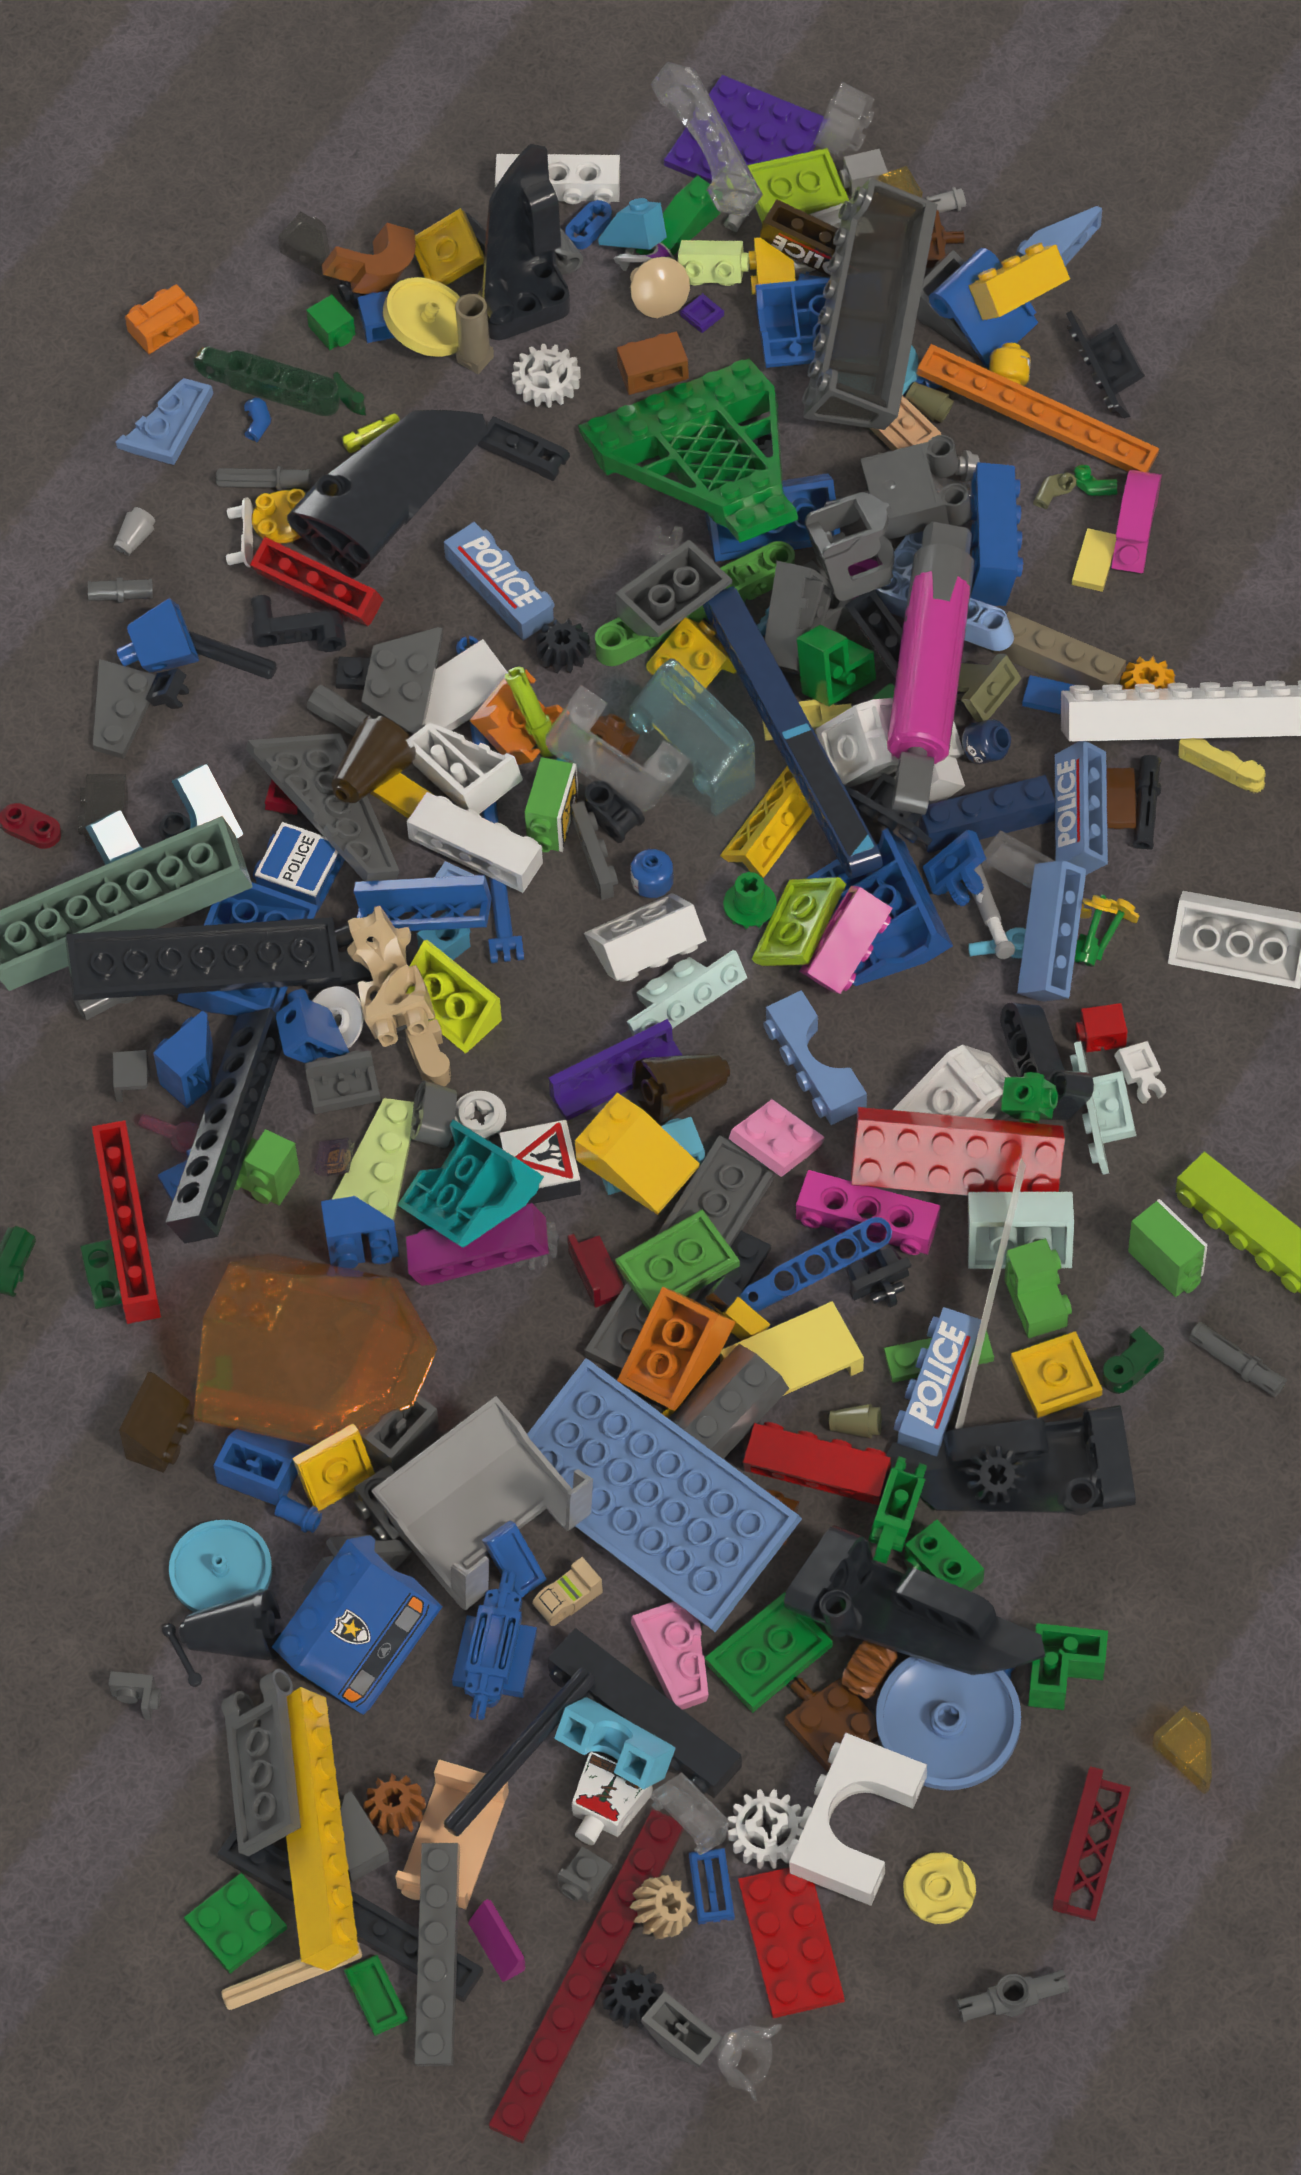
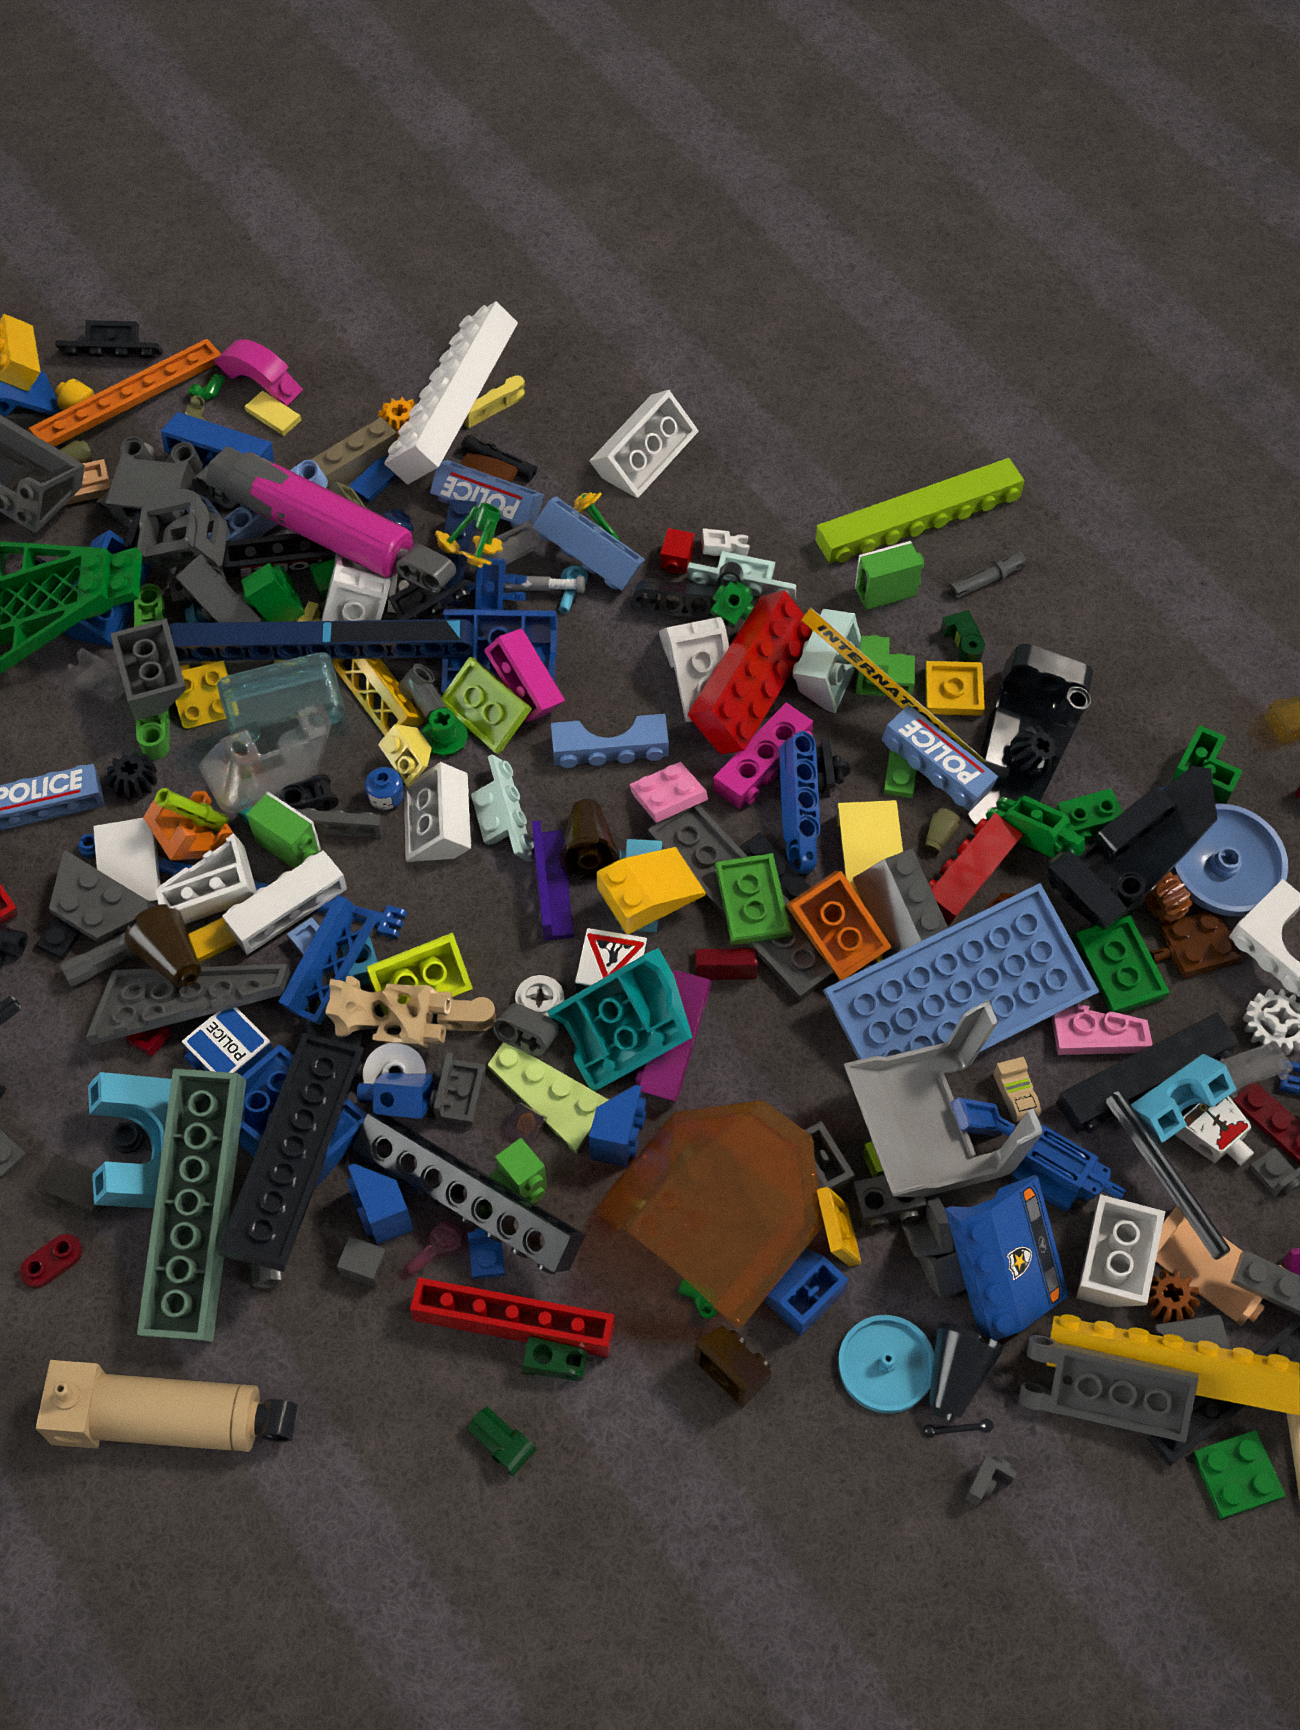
camera: 70 degrees left, 0 degrees up
blue pin [274,1495,322,1533] -> none
piece [706,1276,773,1341] -> none
none -> light yellow slope [378,724,432,786]
none -> dark grey piece [398,663,446,722]
none -> plant [435,502,503,568]
none -> white slope [1076,1195,1165,1307]

